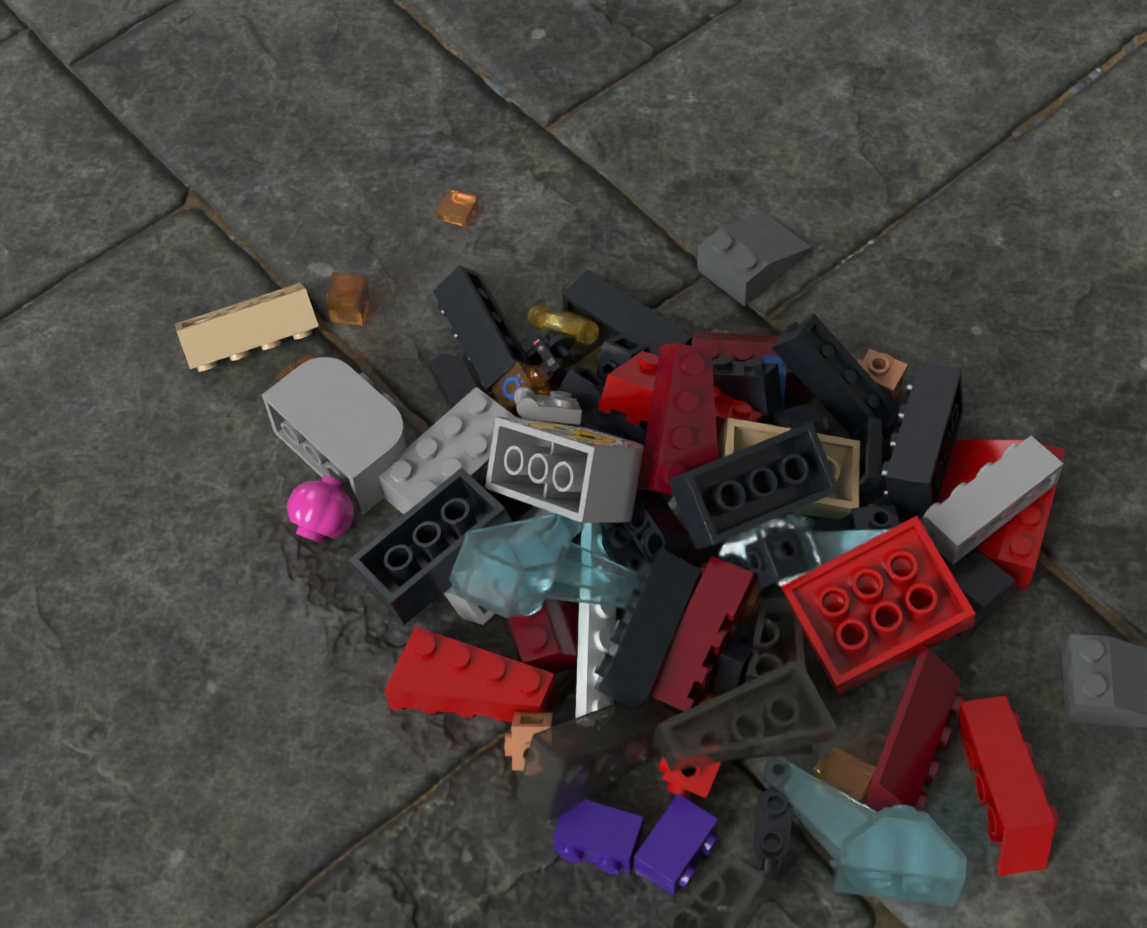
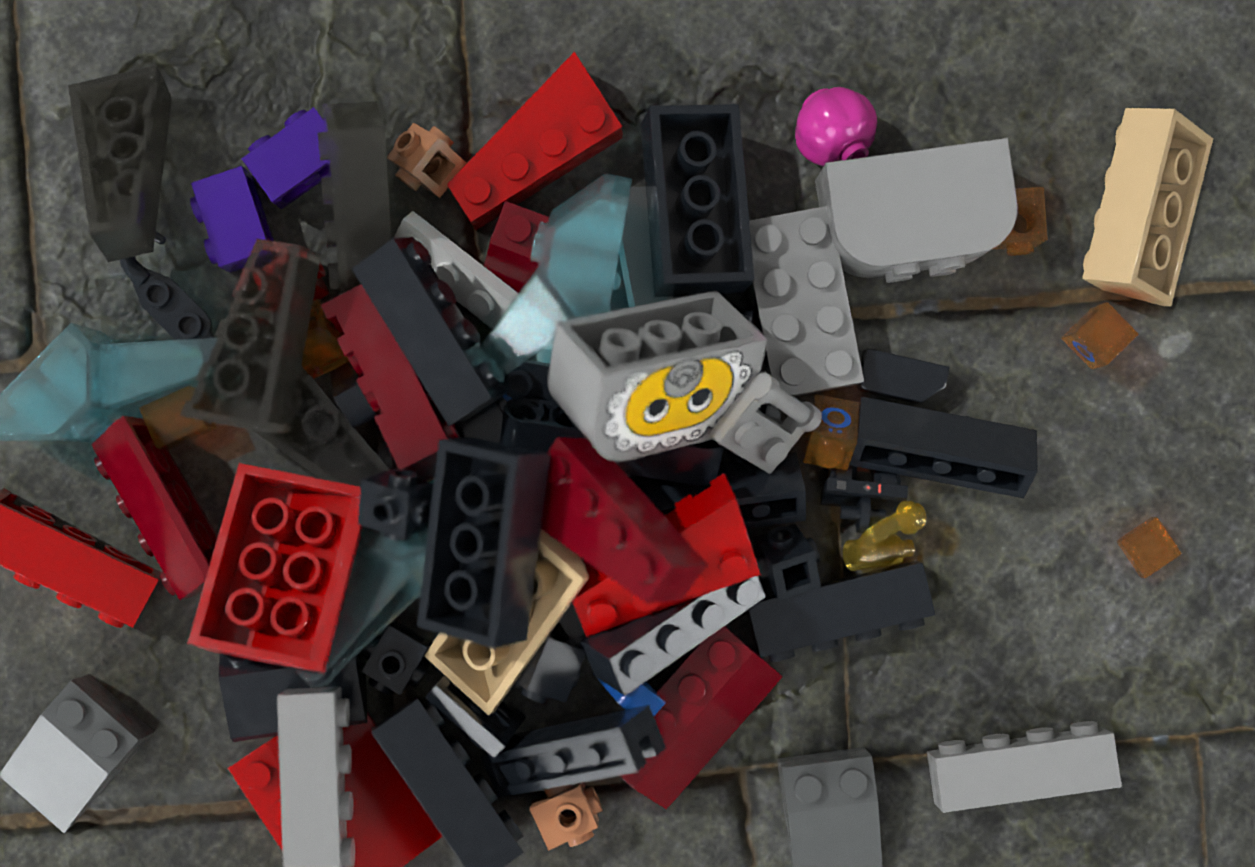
camera: 125 degrees right, 30 degrees up
none -> light grey brick [927,721,1122,813]

